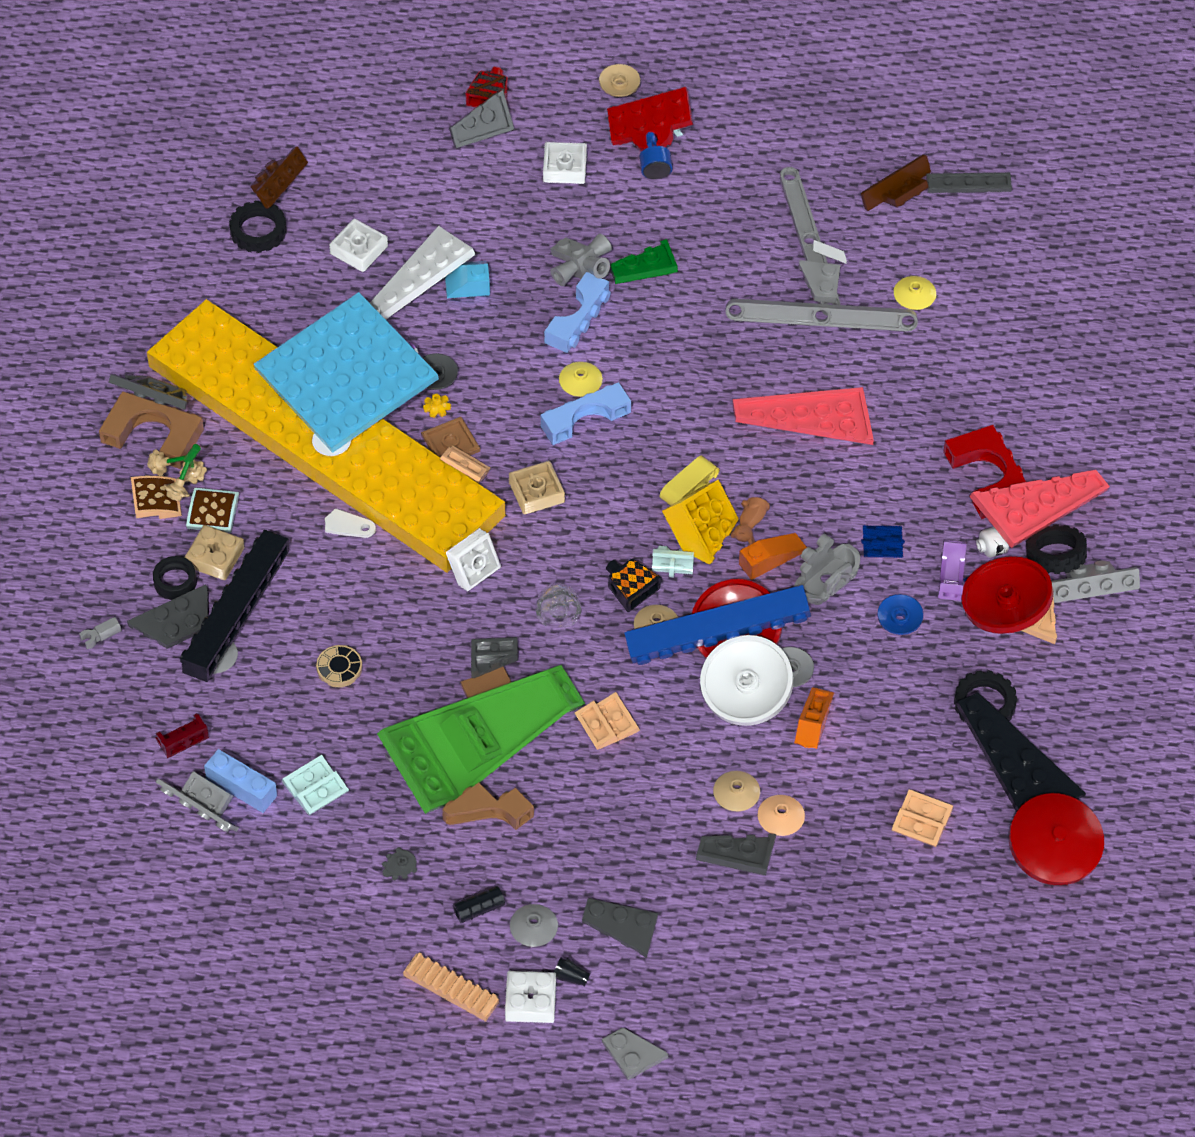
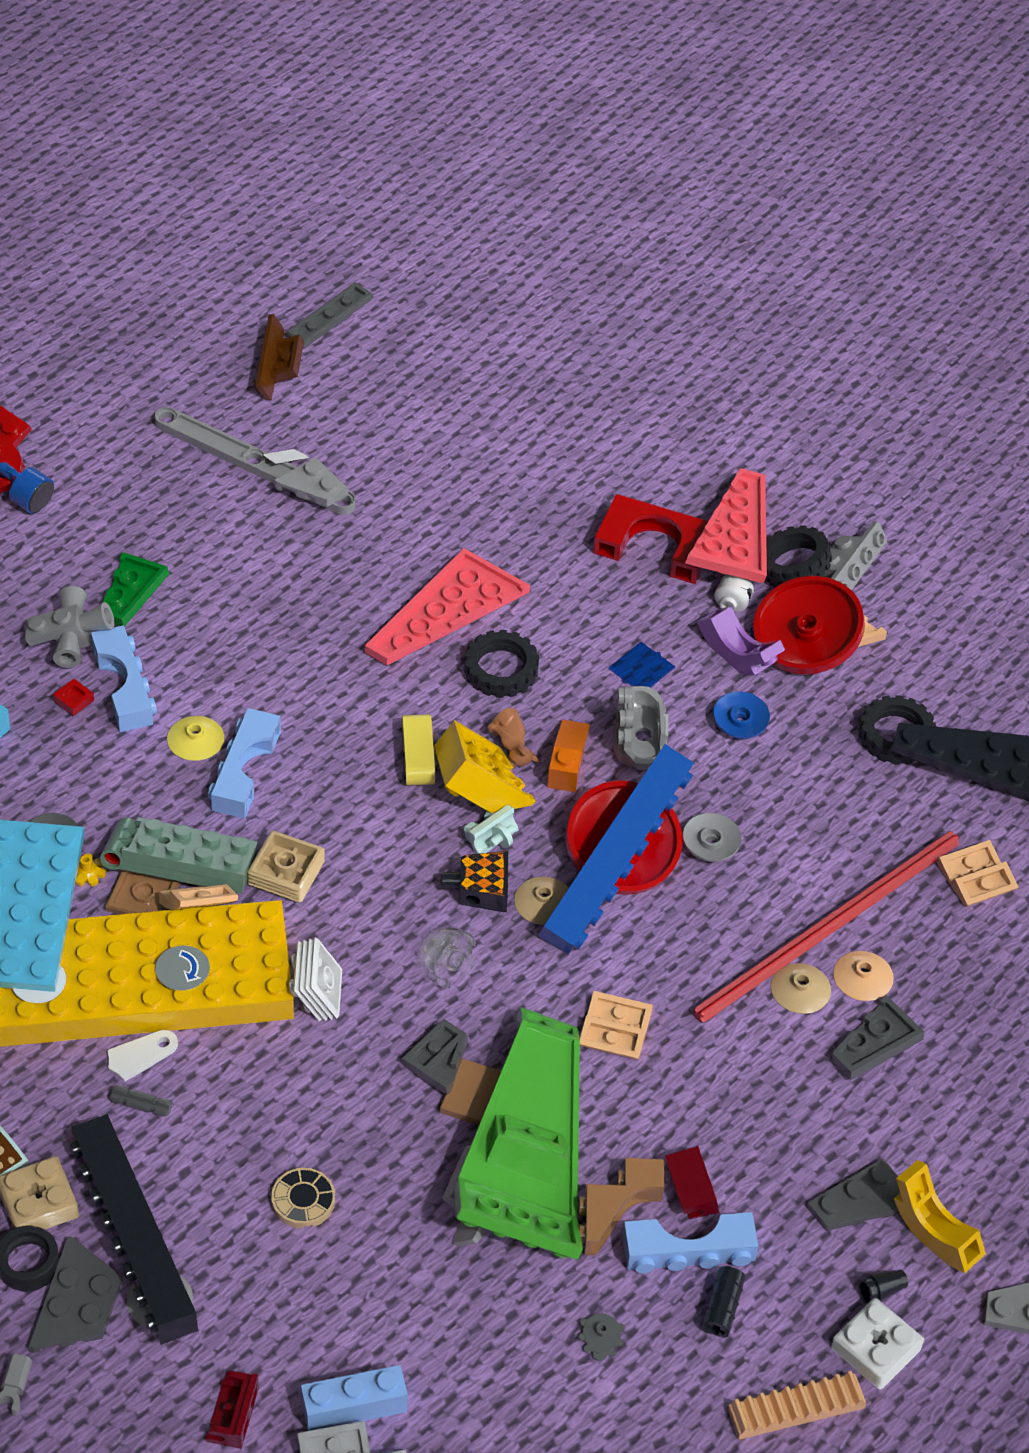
camera: 50 degrees left, 5 degrees down
light aqua slope [282,755,349,815] -> none
light grey dish [510,904,558,947] -> none
white dish [700,635,794,726] -> none
light grey beam [725,299,918,331] -> none
orange slope [794,687,834,749] -> none
light yellow dish [894,276,936,310] -> none
none -> red plate [53,679,95,716]
none -> sand green hinge [100,817,258,894]
none -> dark grey axle [110,1085,172,1117]
none -> light grey sticker [155,946,210,990]
none -> black tyre [464,630,539,698]
none -> light blue arch [622,1212,759,1273]
none -> dark red hinge [665,1146,720,1220]
none -> axle [693,831,959,1023]
none -> yellow arch [894,1160,986,1273]

